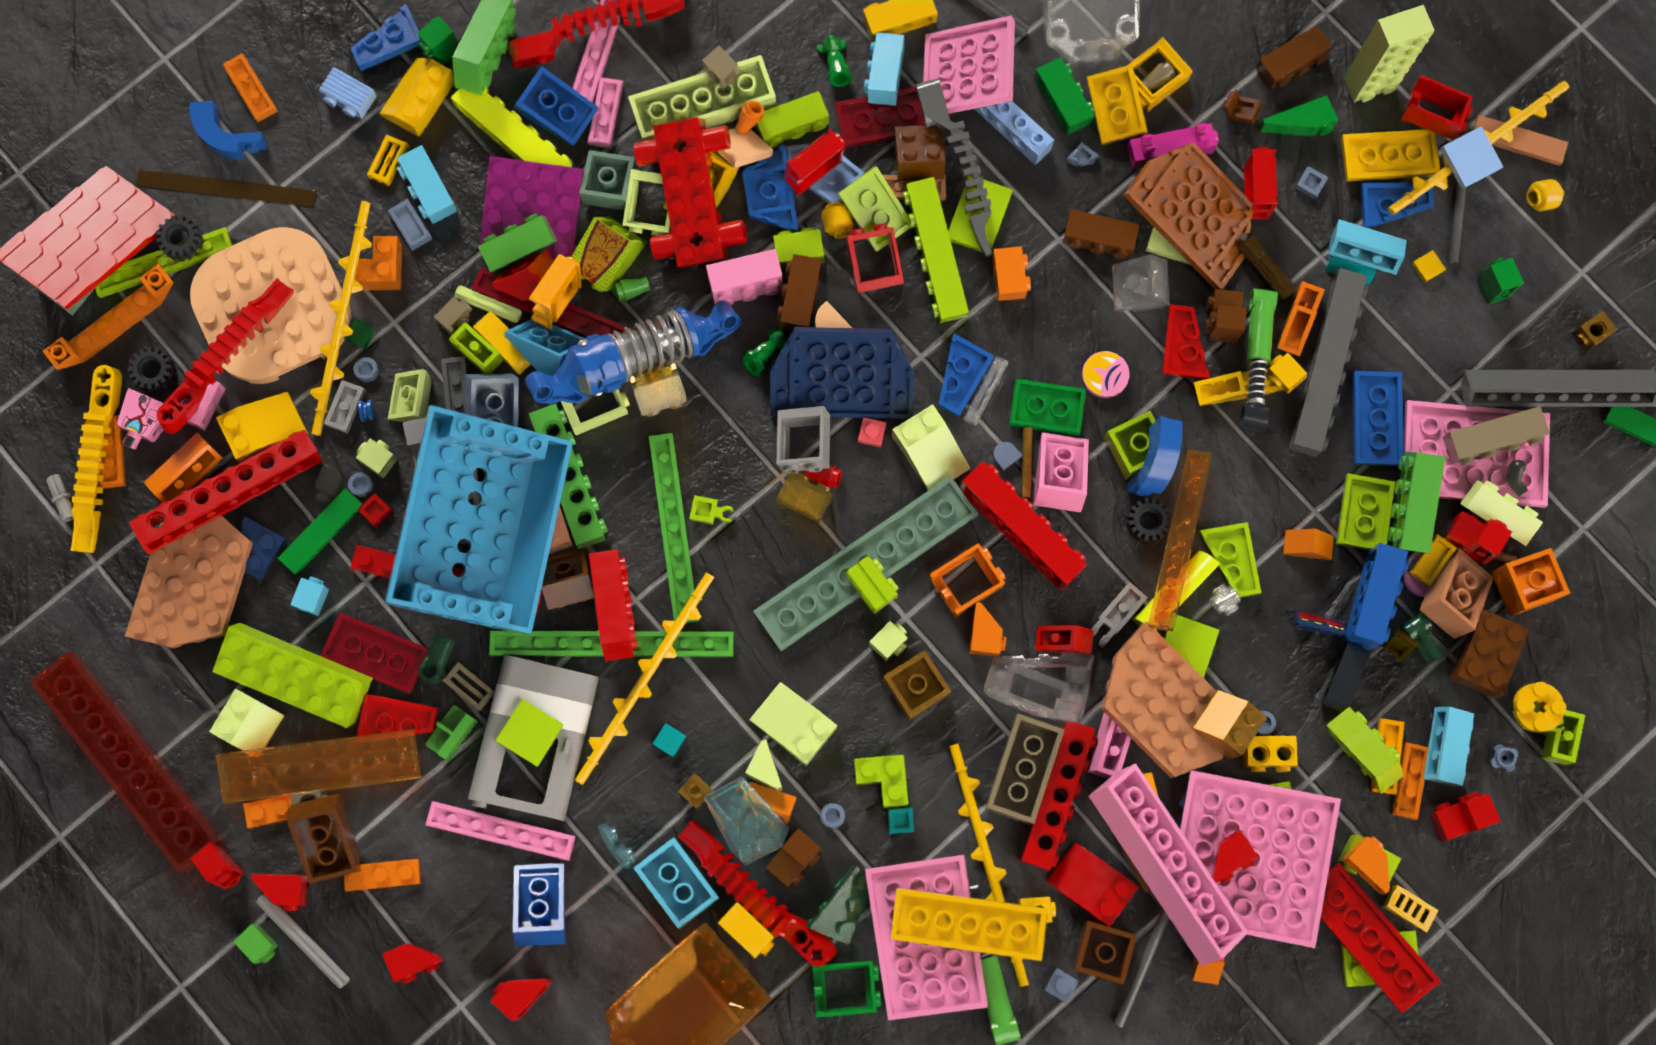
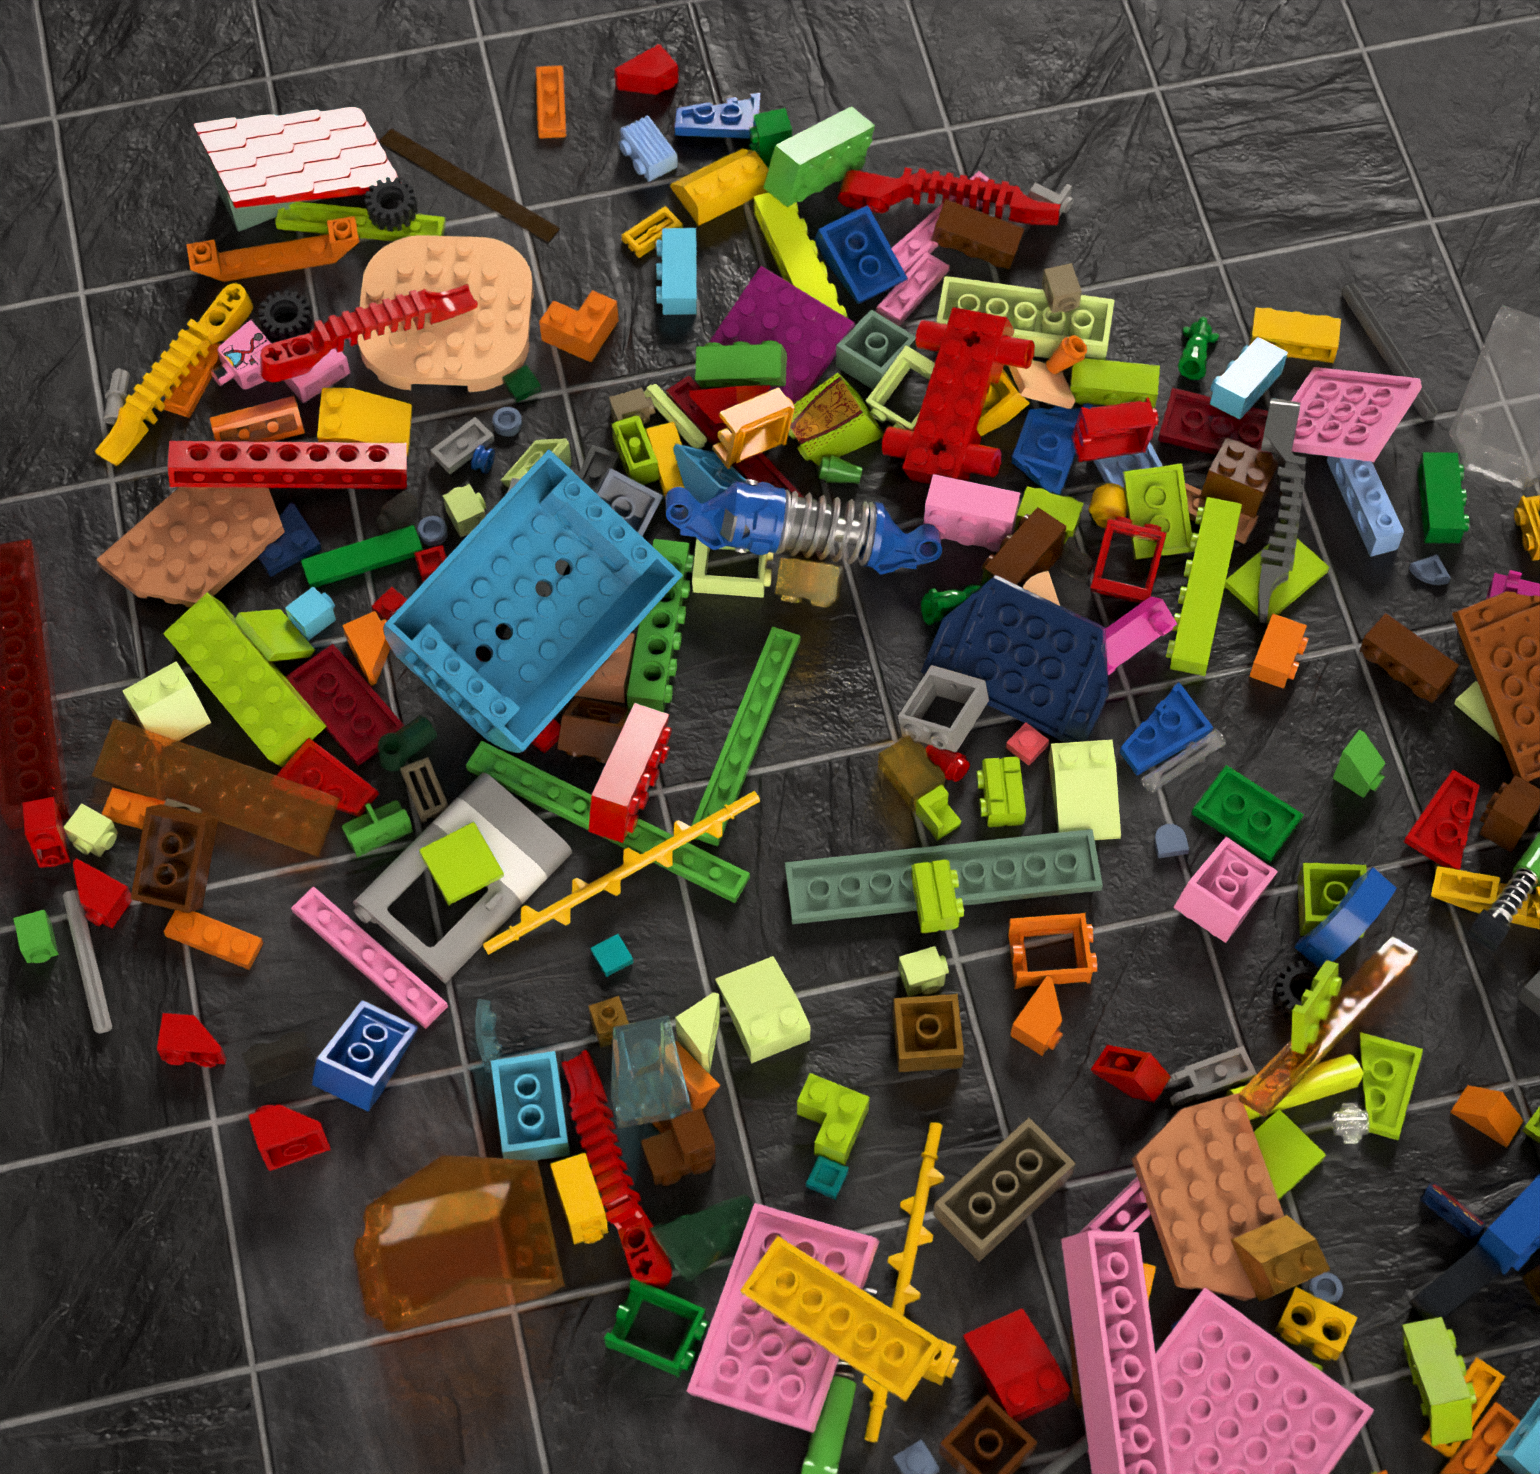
camera: 30 degrees right, 15 degrees down
blue arch [190,101,267,160] -> none
yellow plant [310,201,372,436] -> none
sand blue tile [387,199,432,251] -> none
lime plate [689,495,733,525] -> none
sand blue tile [820,803,845,828] -> none
red brick [960,461,1087,592] -> none
clear windscreen [984,653,1094,725] -> none
red brick [1020,719,1097,871] -> none
pearl gold bar [1021,427,1032,499] -> none
tile [1081,351,1130,399] -> none
yellow tile [1087,64,1148,145] -> none
clear slope [1112,254,1170,311] -> none
red slope [1211,829,1258,884] -> none
none -> yellowish green brick [63,804,118,857]
none -> lime tile [234,609,315,662]
none -> orange slope [342,611,391,686]
none -> red slope [614,44,679,95]
none -> lime panel [916,784,961,841]
none -> reddish brown brick [931,199,1025,269]
none -> lime brick [976,757,1026,827]
none -> dark pink brick [1106,597,1177,675]
none -> lime wing [1291,960,1342,1054]
none -> bright green slope [1333,729,1385,798]

